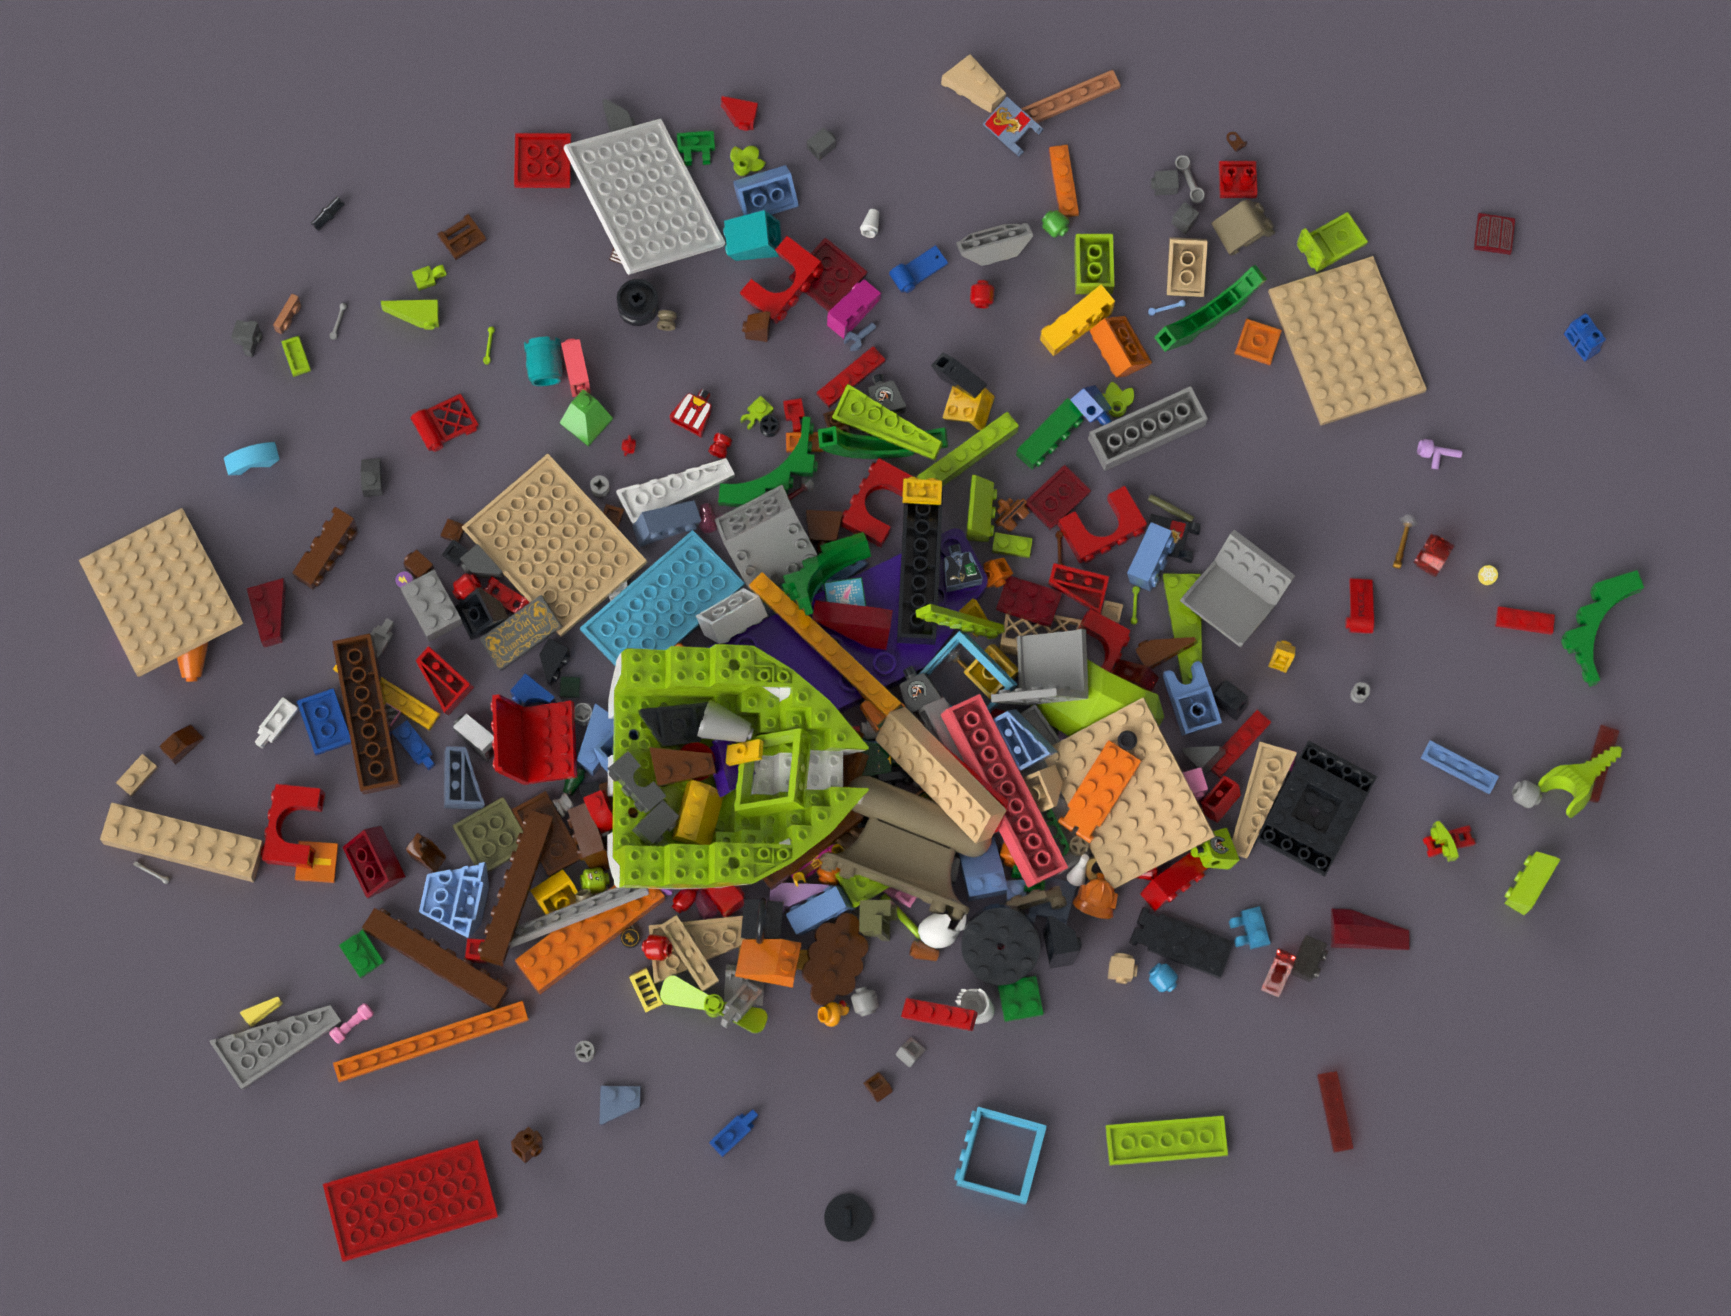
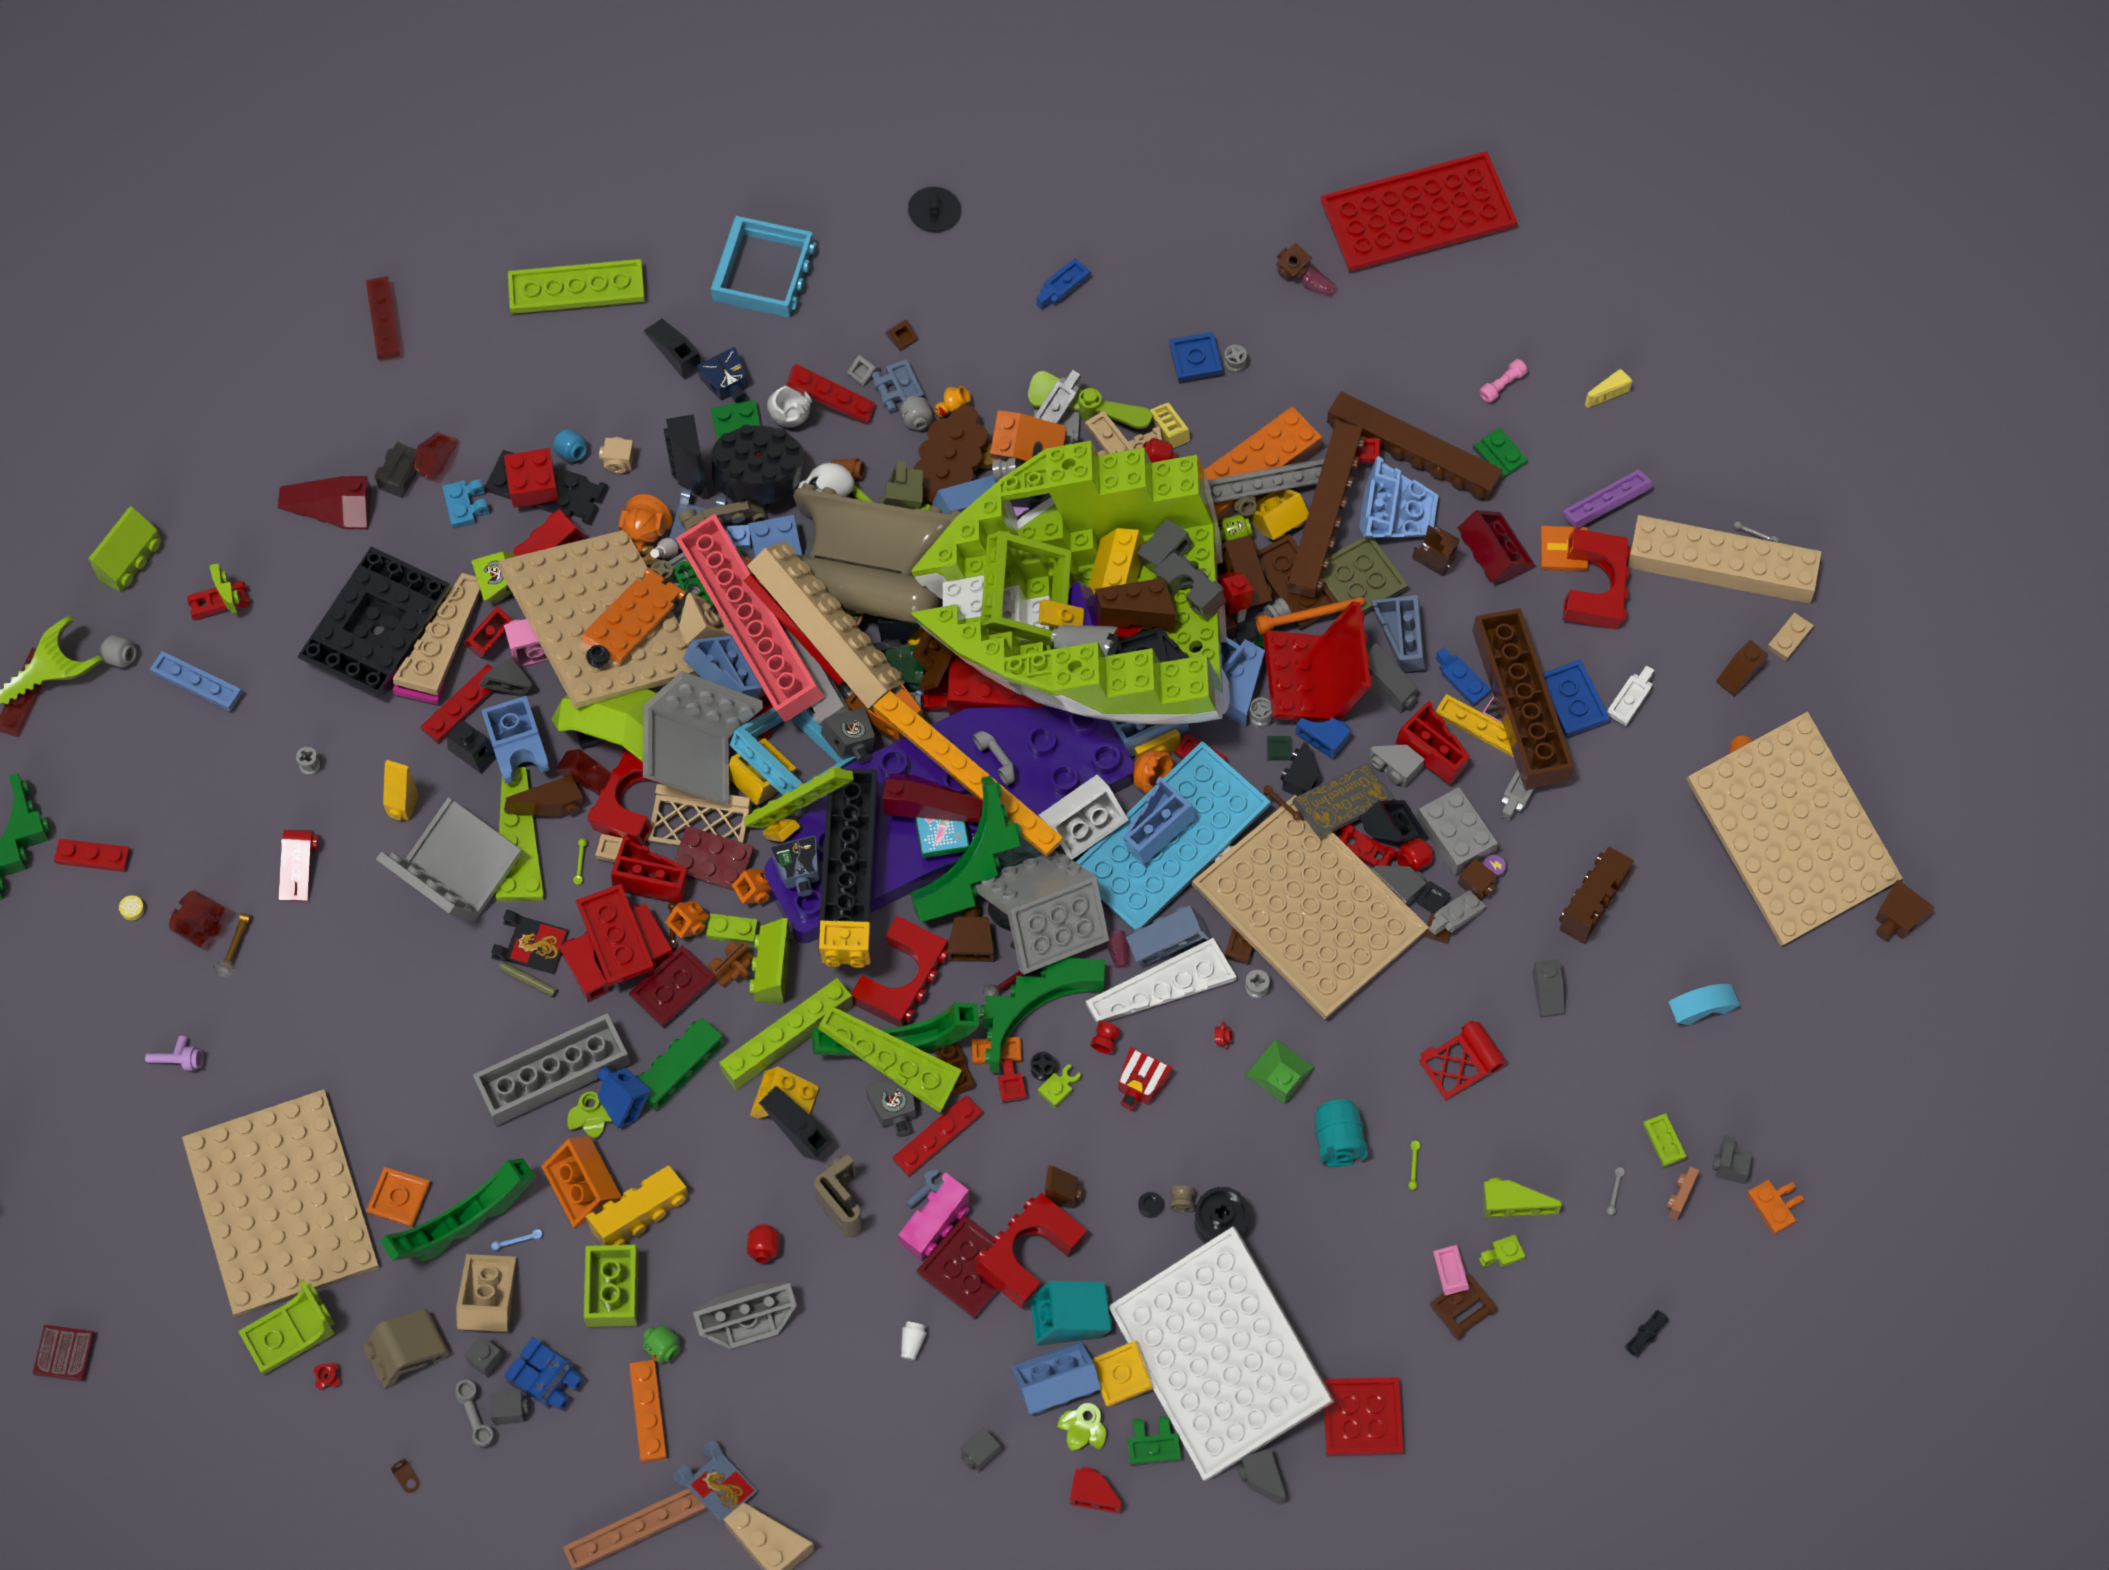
camera: 175 degrees left, 10 degrees down
light grey wing [209,1005,342,1090] -> none
dark red wedge [246,578,287,648] -> none
orange plate [333,1001,529,1083] -> none
coral brick [561,338,591,397] -> none
sand blue wing [600,1086,641,1125] -> none
blue door [889,245,948,293] -> none
medium blue brick [1127,522,1175,592] -> none
red plate [1218,161,1258,198] -> none
none -> red plate [313,1363,340,1390]
none -> red brick [504,448,559,508]
none -> blue hips [504,1337,583,1410]
none -> red plate [575,884,655,987]
none -> black slope [644,319,701,378]
none -> orange brick [665,900,709,938]
none -> dark blue torso [697,346,748,403]
none -> dark tan piece [814,1154,862,1238]
none -> sand blue plate [872,359,924,413]
none -> light grey bar [972,731,1015,786]
none -> light grey wheel [992,457,1019,482]
none -> yellow plate [1091,1341,1154,1408]
none -> medium blue wedge [1123,776,1196,865]
none -> black tile [1138,1192,1163,1218]
none -> blue plate [1169,332,1223,382]
none -> orange piece [1255,597,1365,635]
none -> reddish brown hinge [1263,785,1302,821]
none -> clear pink cone [1301,267,1336,296]
none -> light grey slope [1369,745,1425,788]
none -> light grey hinge [1428,890,1486,935]
none -> bright pink tile [1433,1245,1469,1295]
none -> medium lavender plate [1563,469,1652,529]
none -> orange hinge [1747,1180,1805,1235]
none -> reddish brown torso [1876,879,1934,940]

